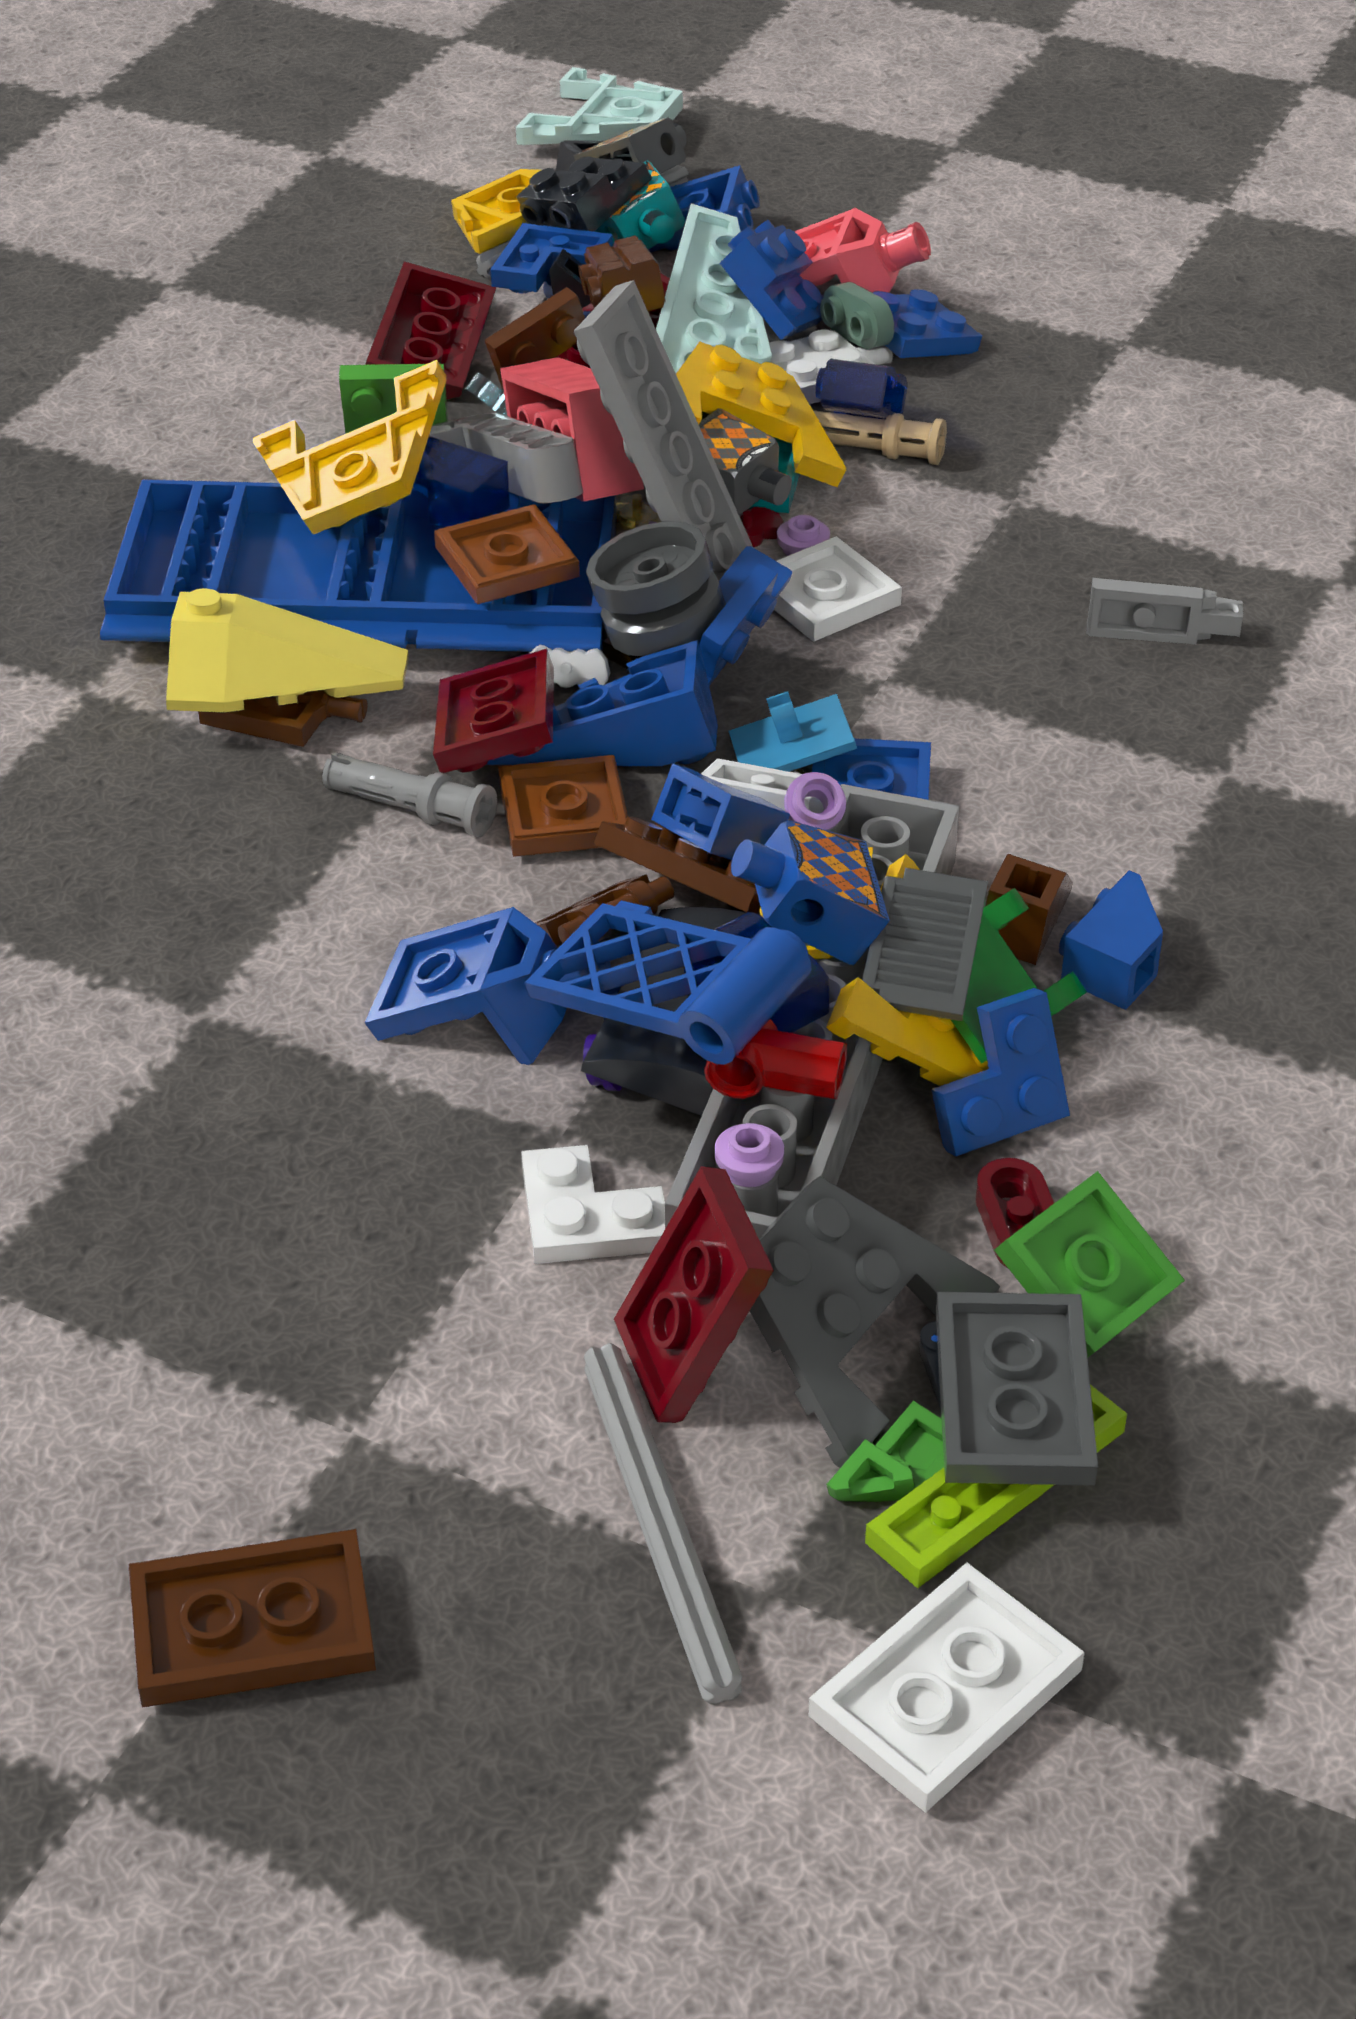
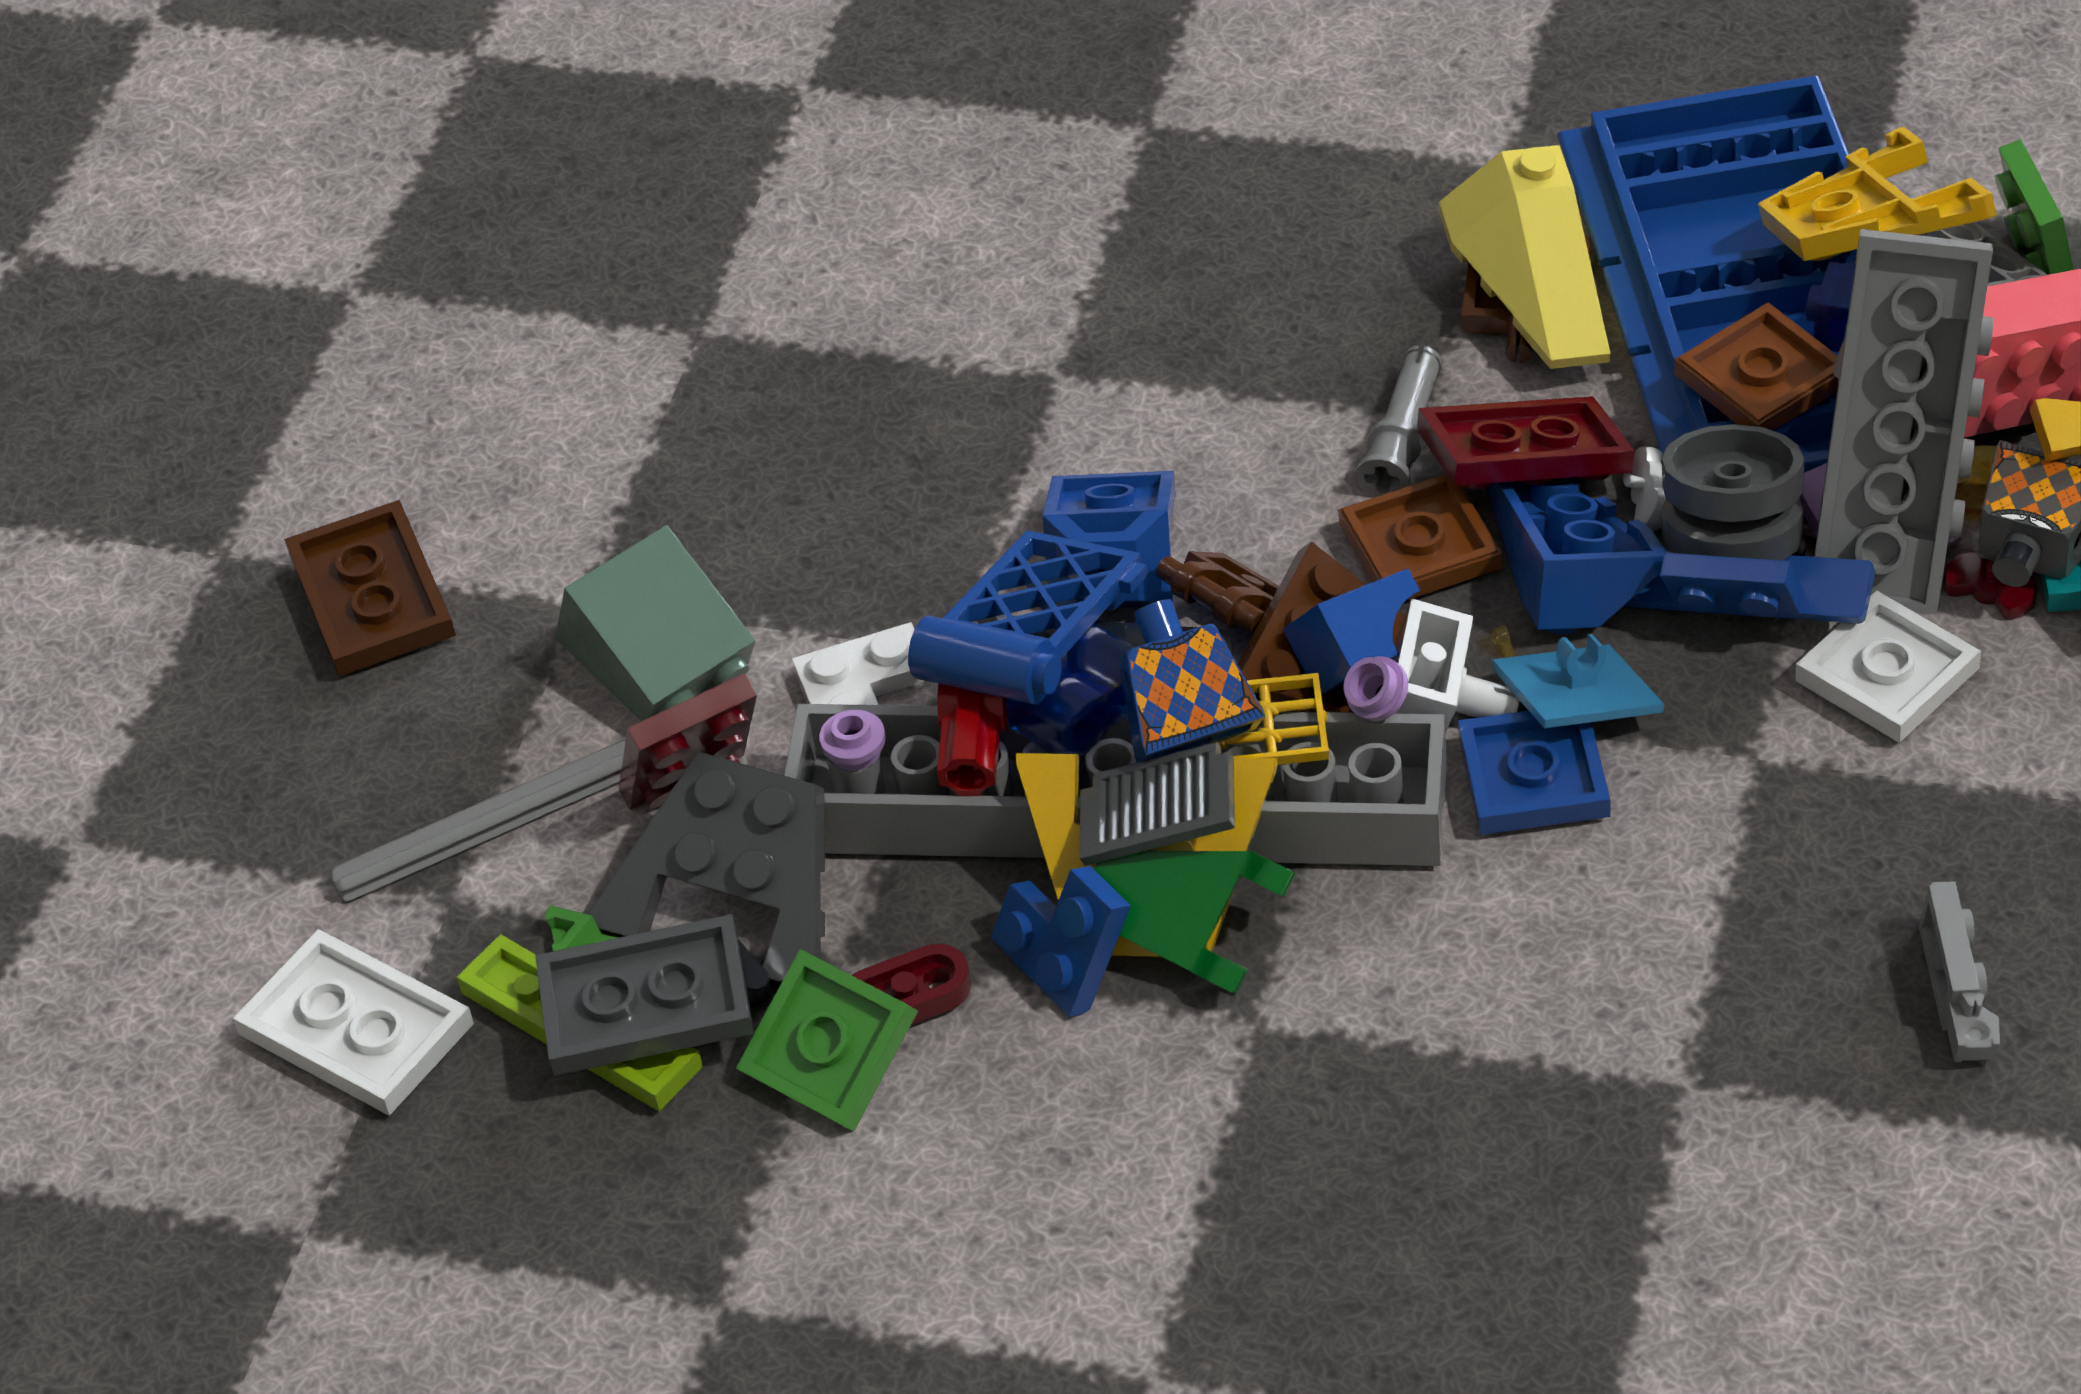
camera: 85 degrees right, 5 degrees up
lavender plate [777,515,830,556] -> none
reddish brown slope [985,854,1073,965] -> none
blue slope [1059,870,1163,1010] -> none
none -> sand green slope [555,525,756,721]

